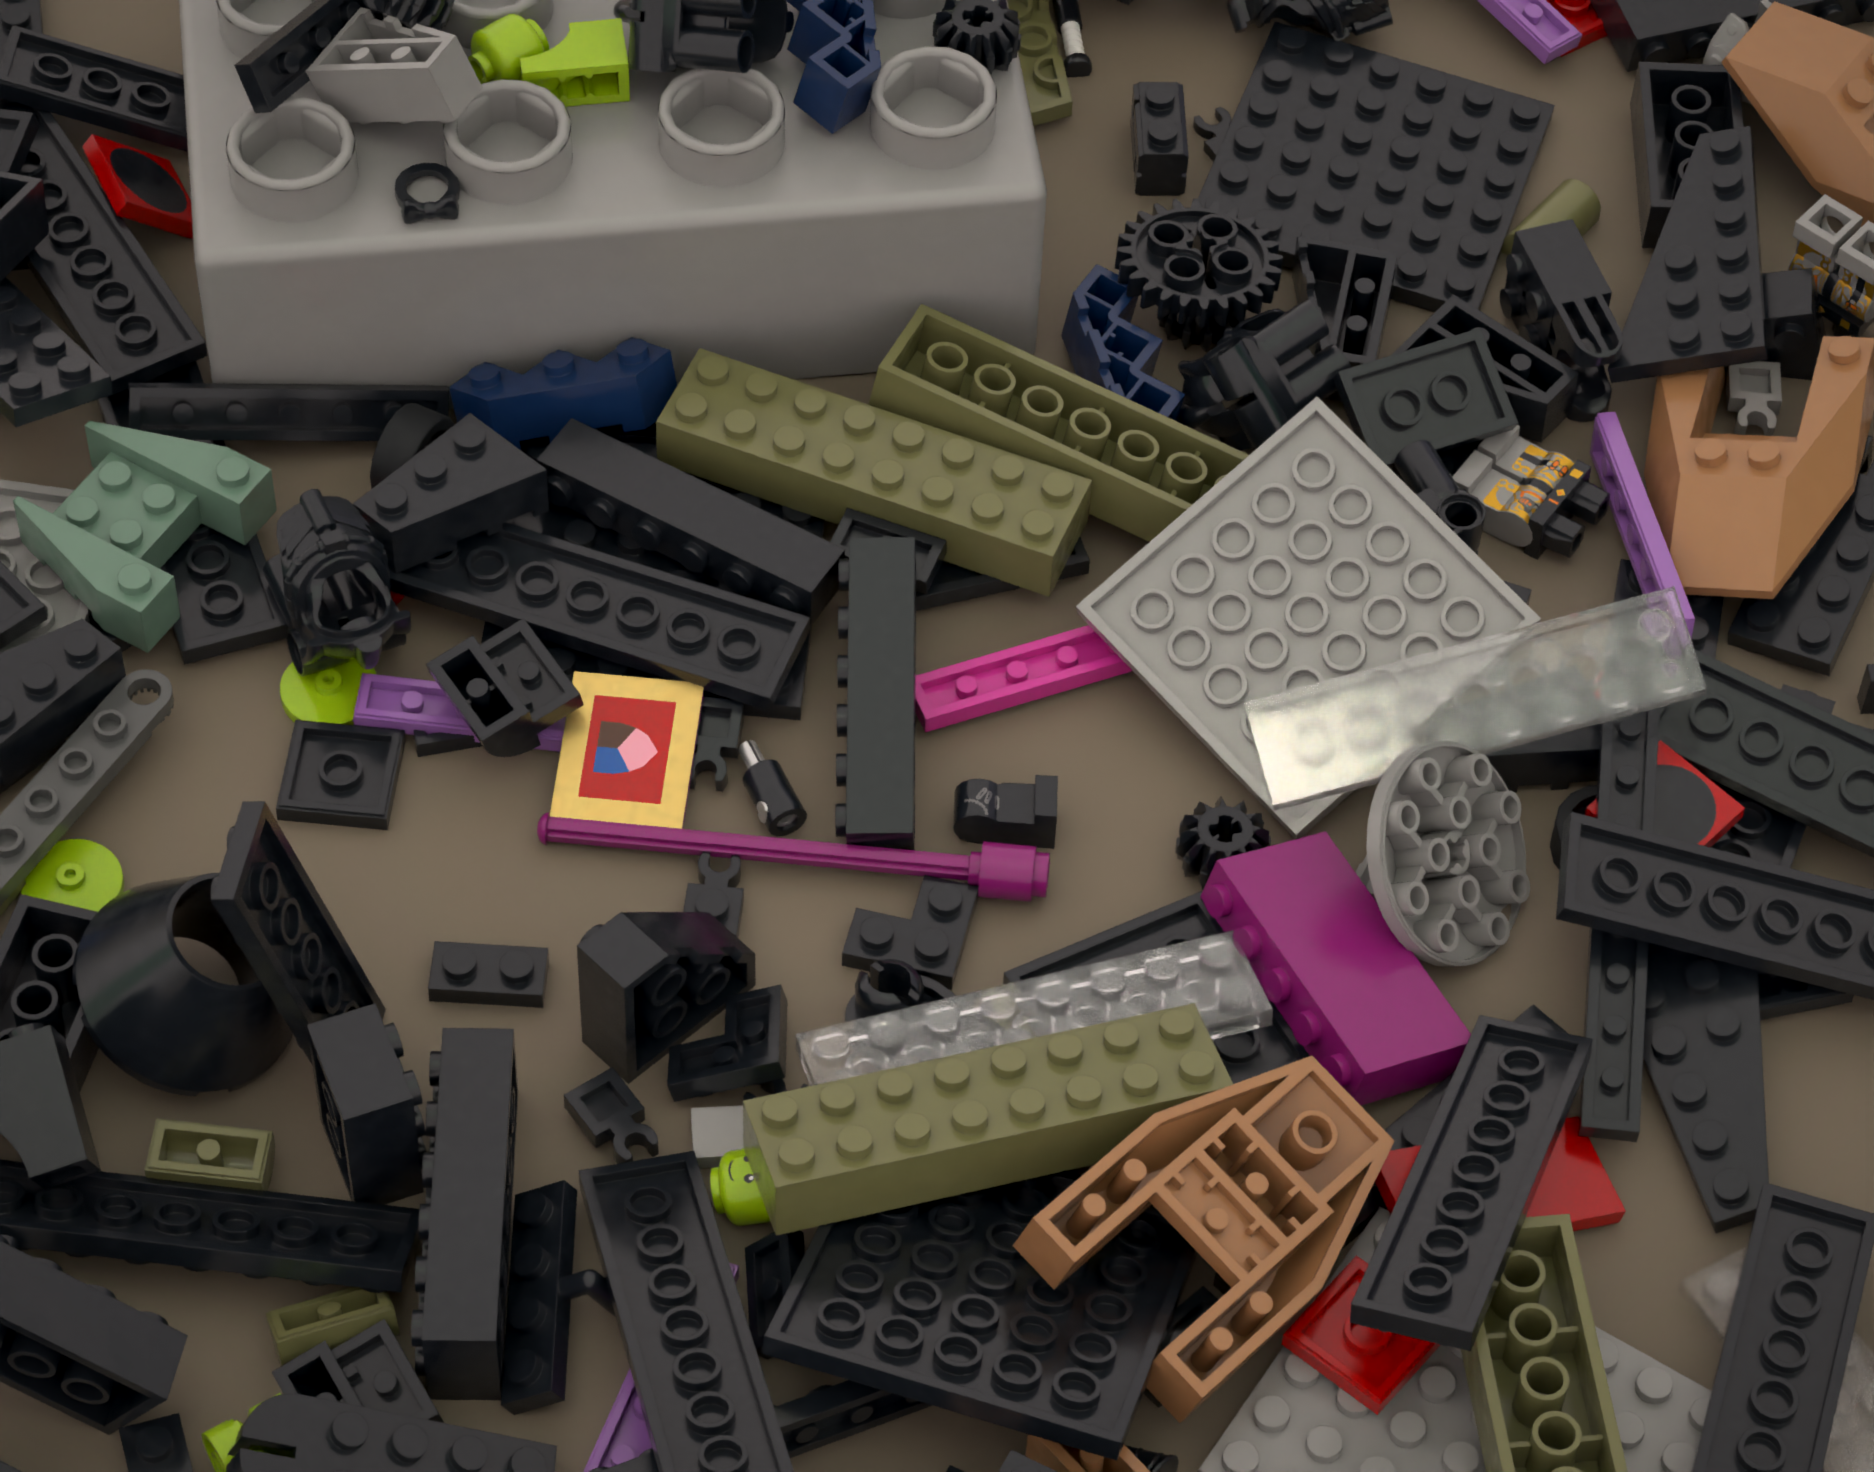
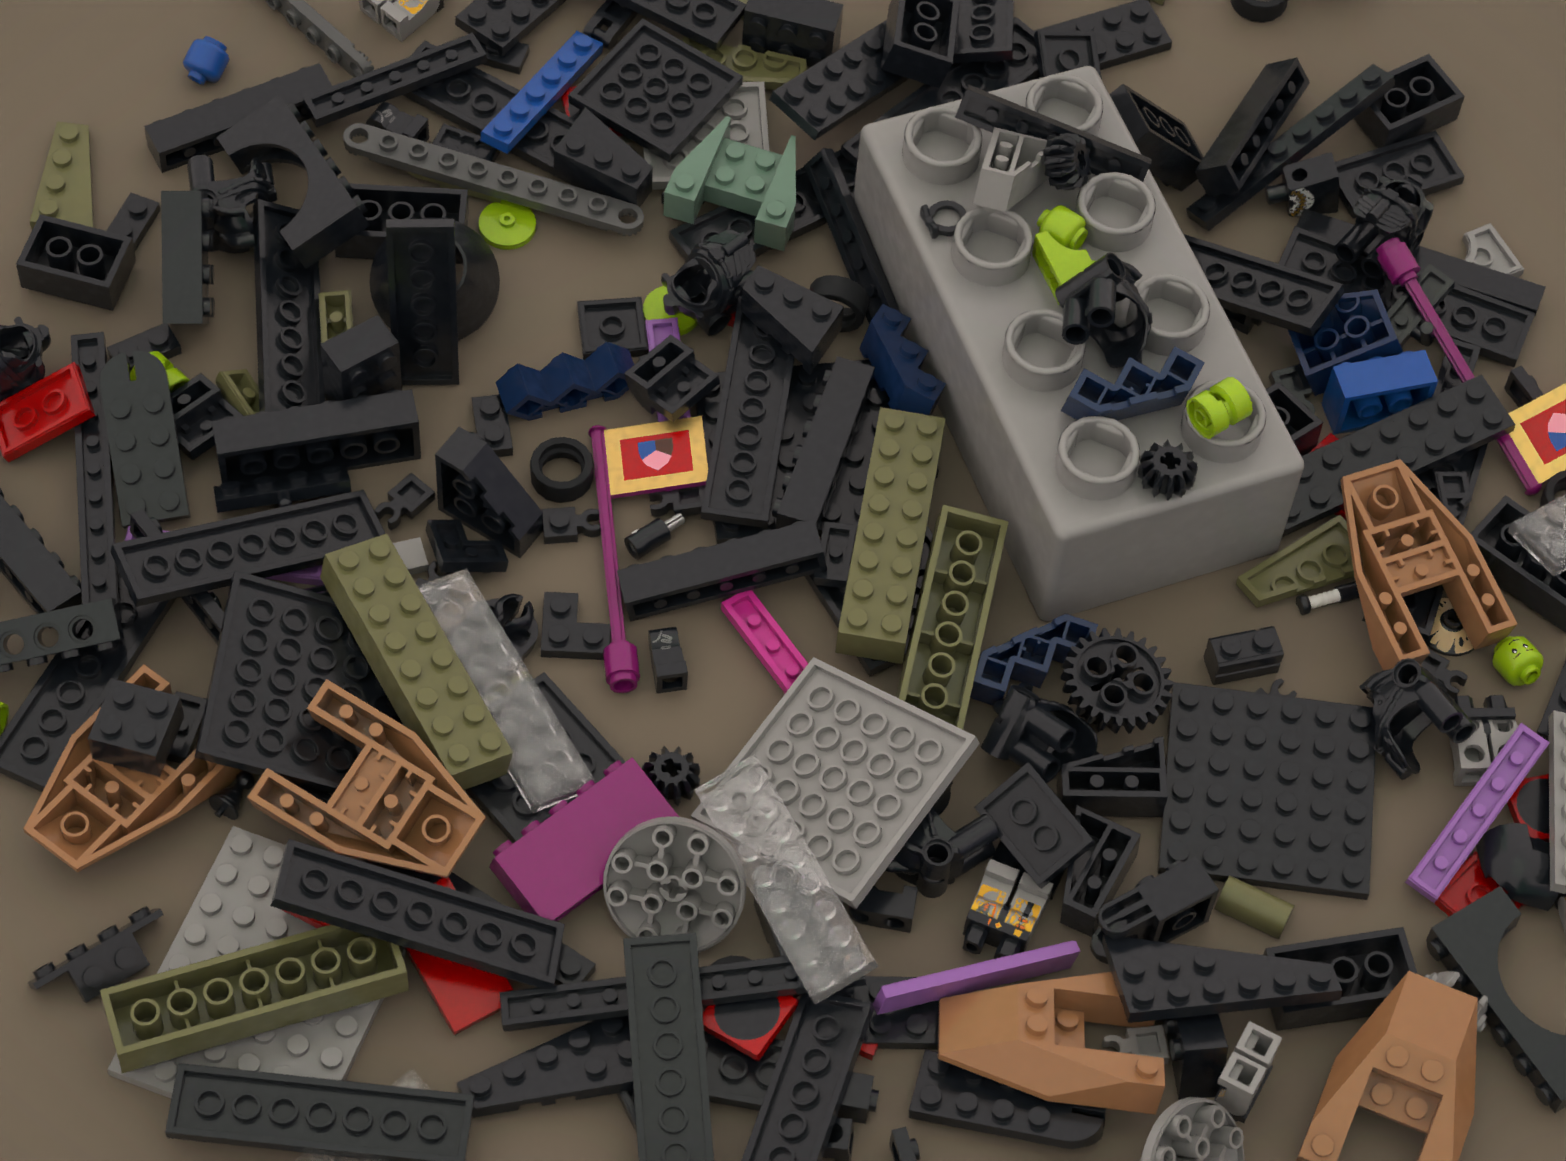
camera: 75 degrees right, 5 degrees up
none -> dark blue brick [495,341,634,421]
none -> black tyre [530,437,593,503]

